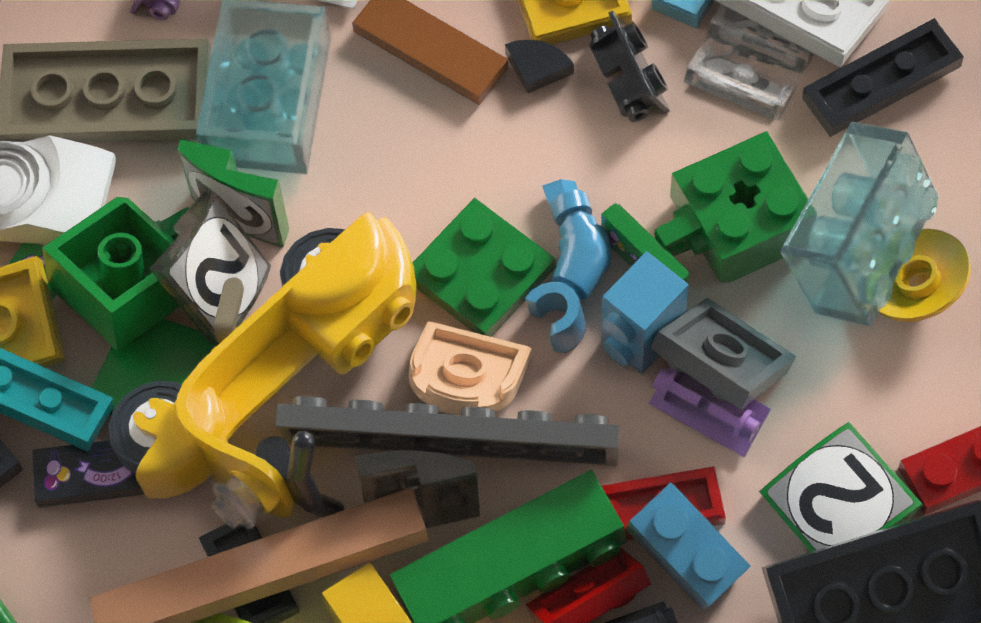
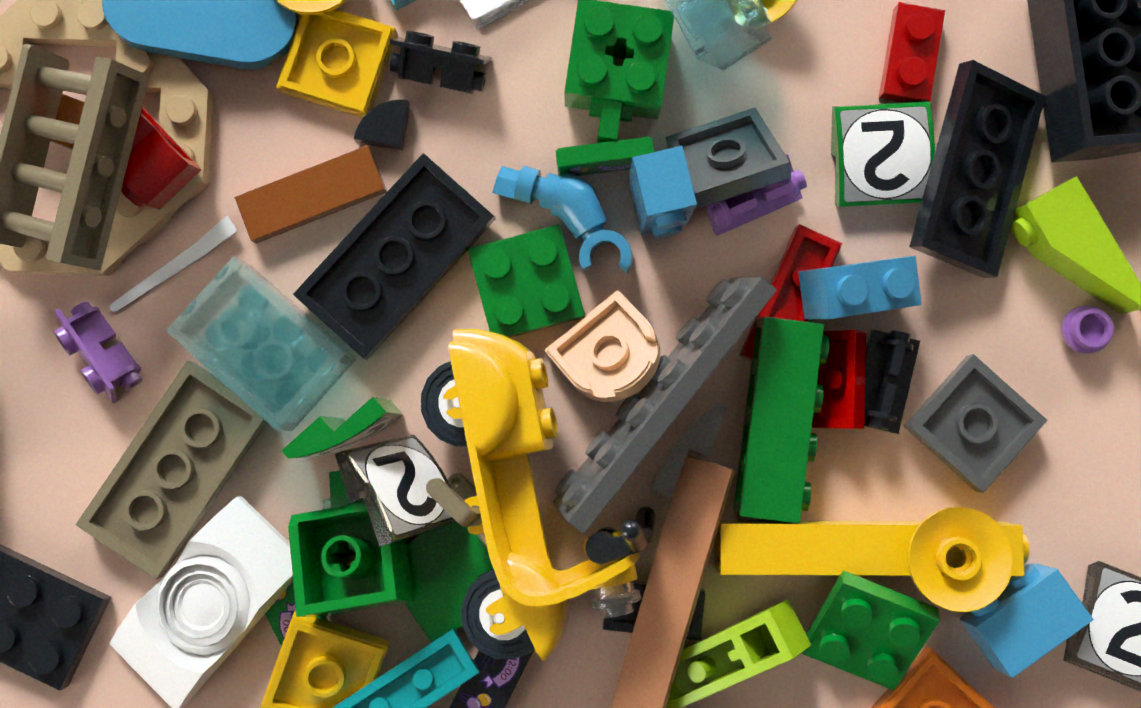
camera: 55 degrees left, 20 degrees up
none -> black plate [293,153,496,360]

